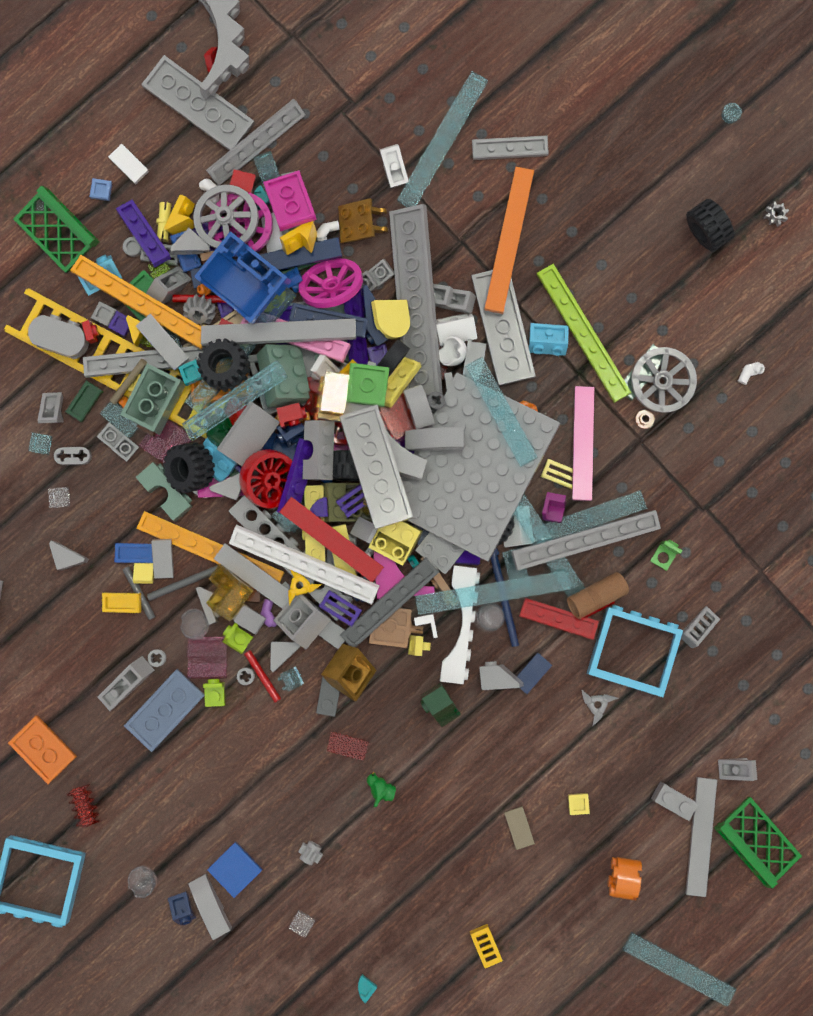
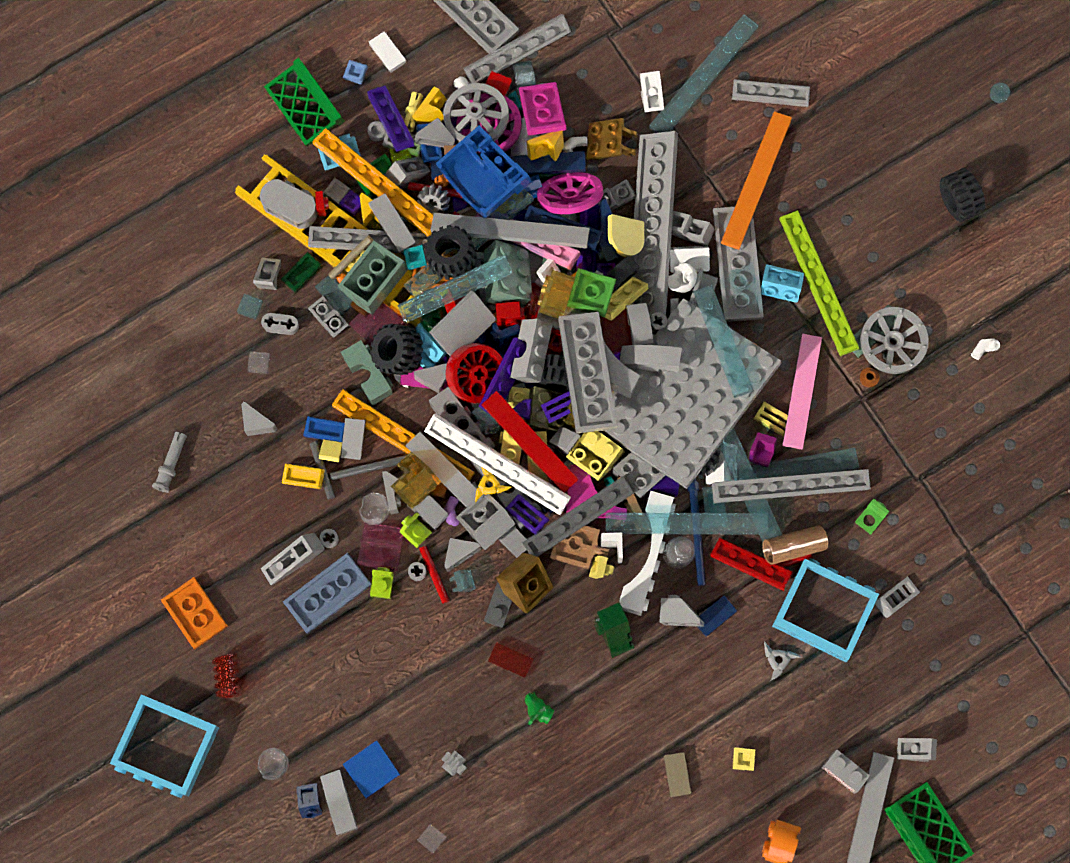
camera: 10 degrees right, 10 degrees down
light grey gear [764,202,789,227] -> none

